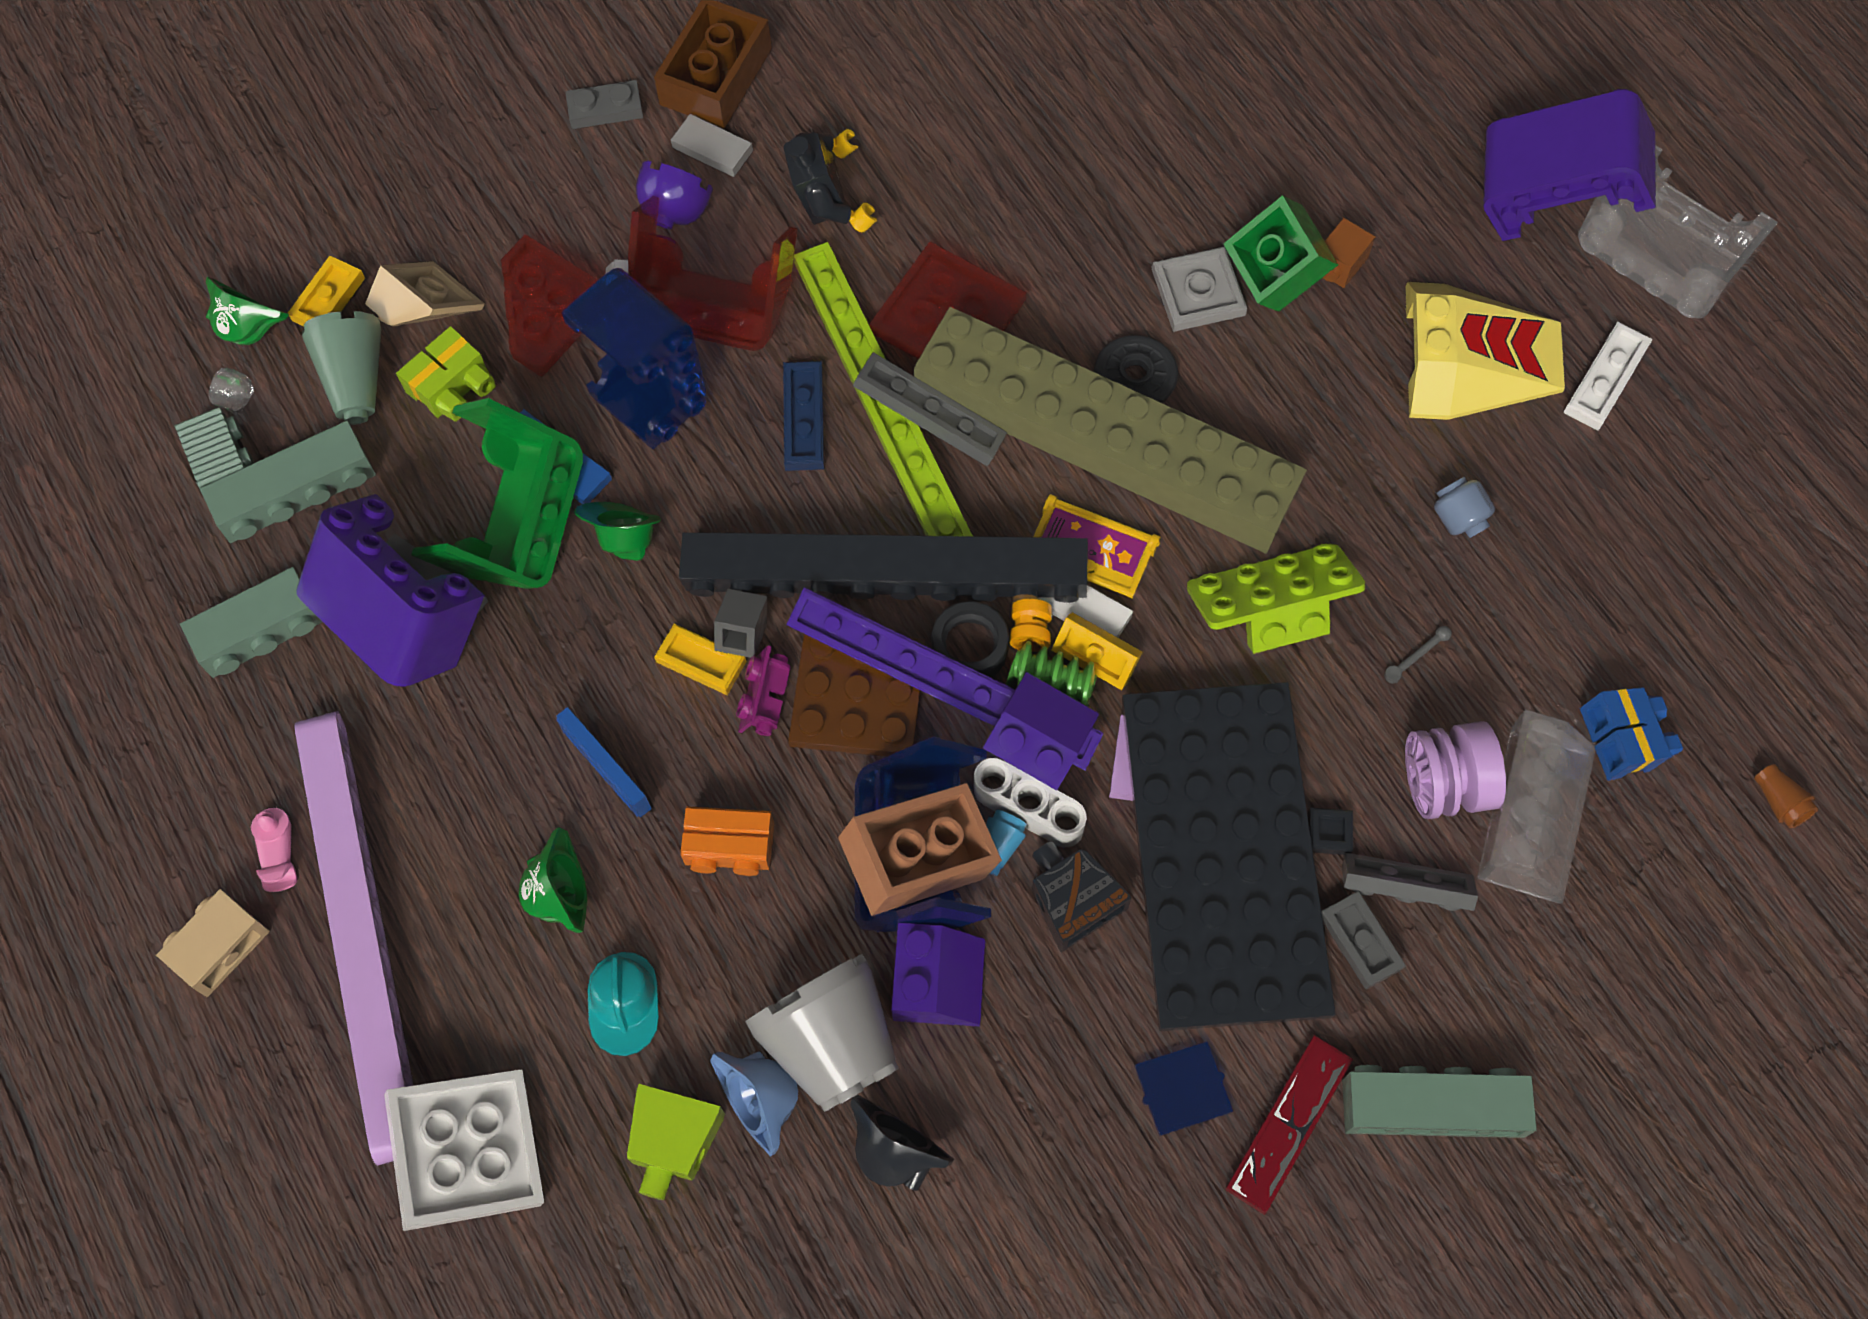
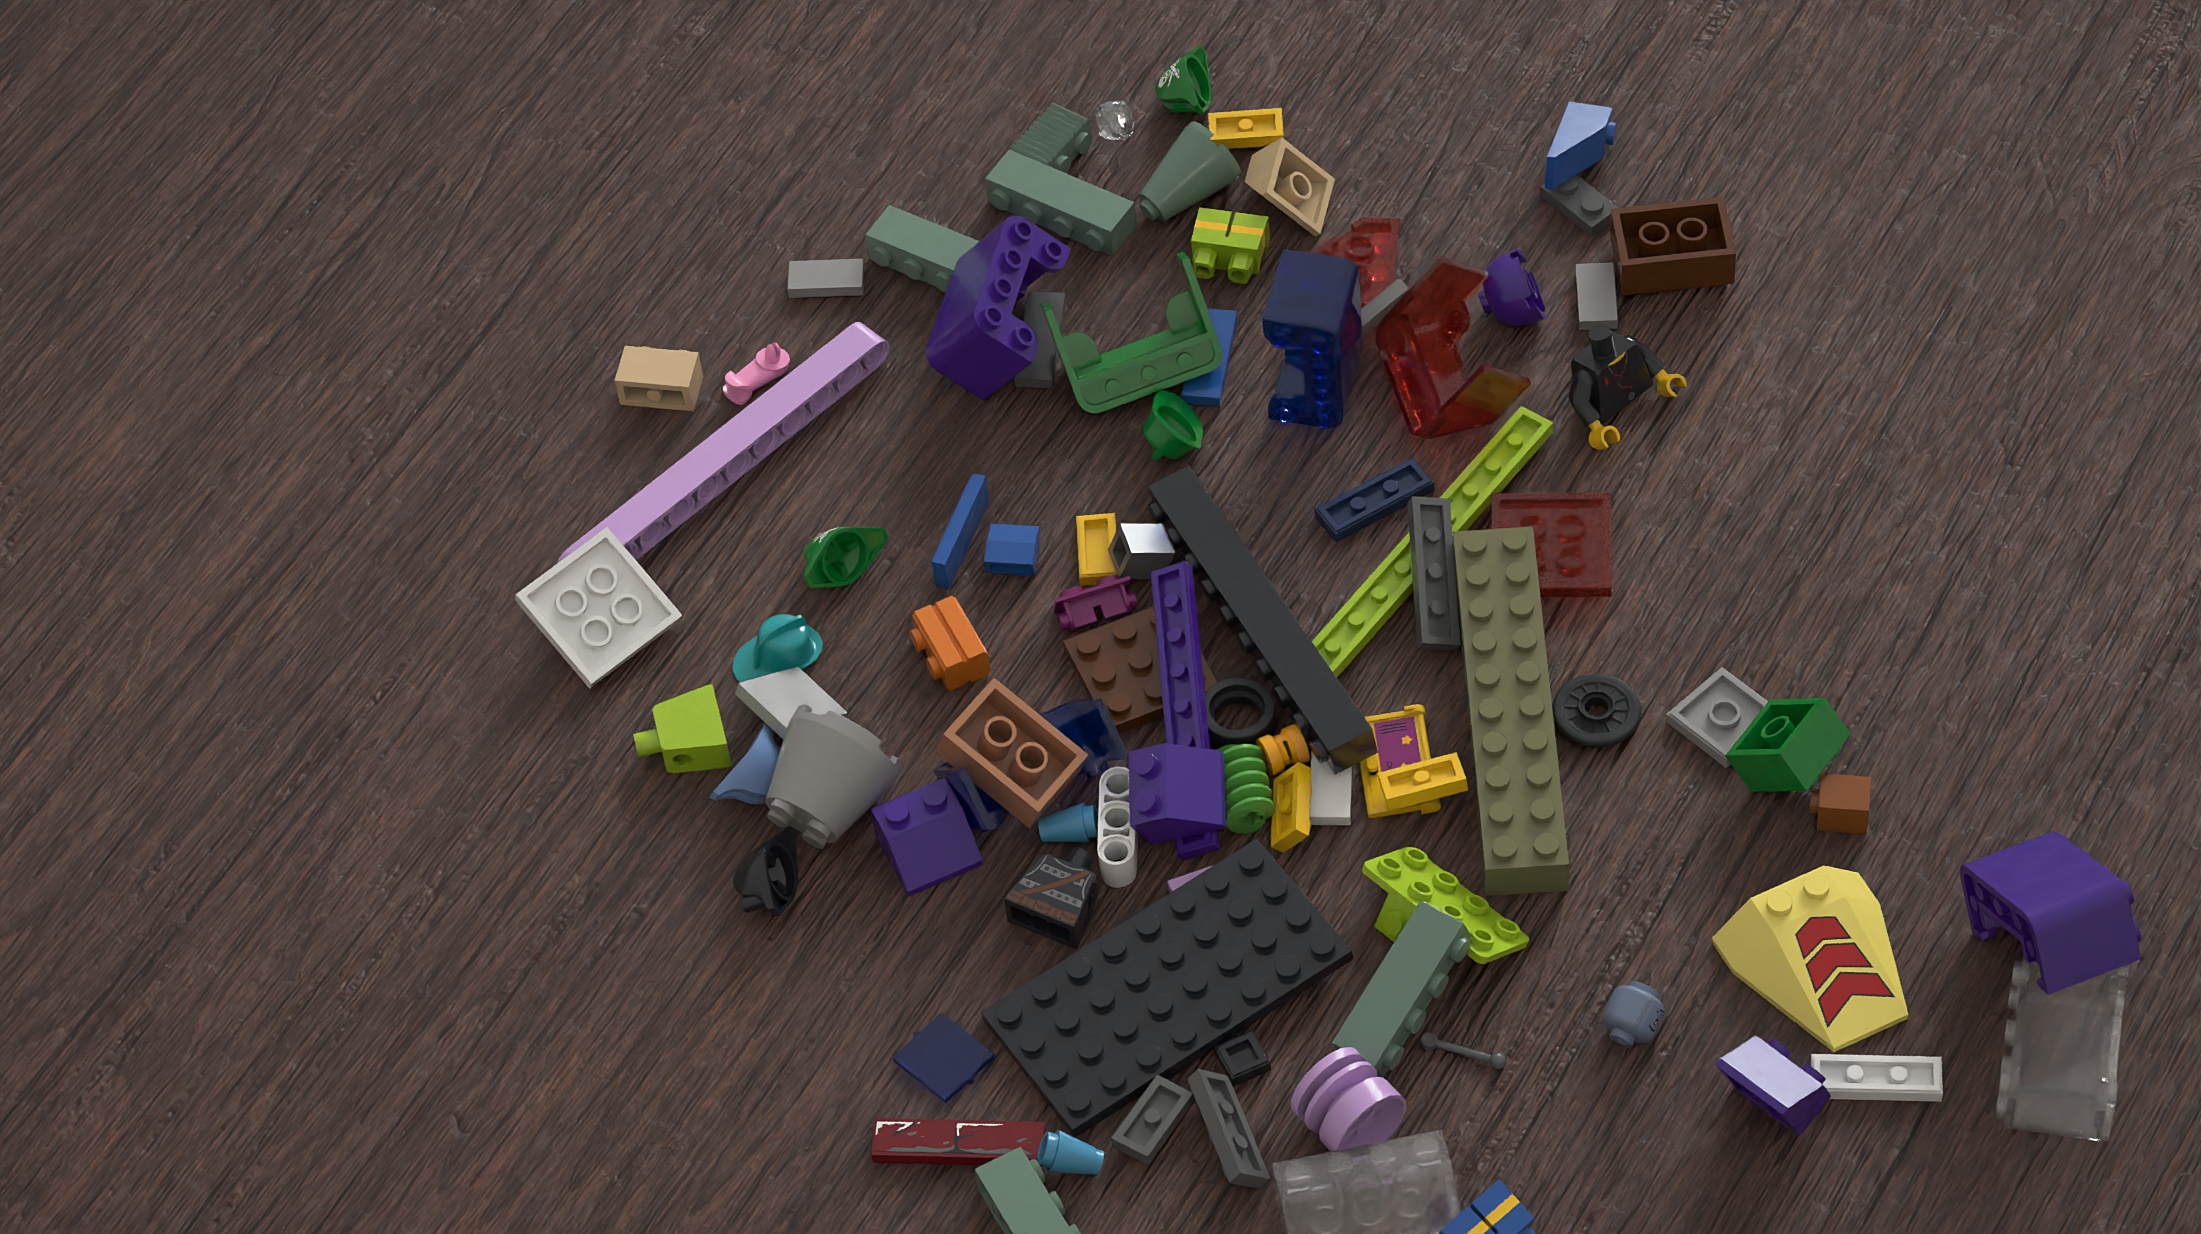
camera: 65 degrees right, 15 degrees down
none -> light grey tile [735,667,848,739]
none -> light grey tile [787,258,865,298]
none -> blue piece [984,524,1041,576]
none -> dark azure cone [1037,1130,1104,1176]
none -> sand green brick [1332,900,1471,1078]
none -> yellow plate [1377,752,1468,811]
none -> blue slope [1545,102,1617,190]
none -> slope [1715,1036,1831,1137]

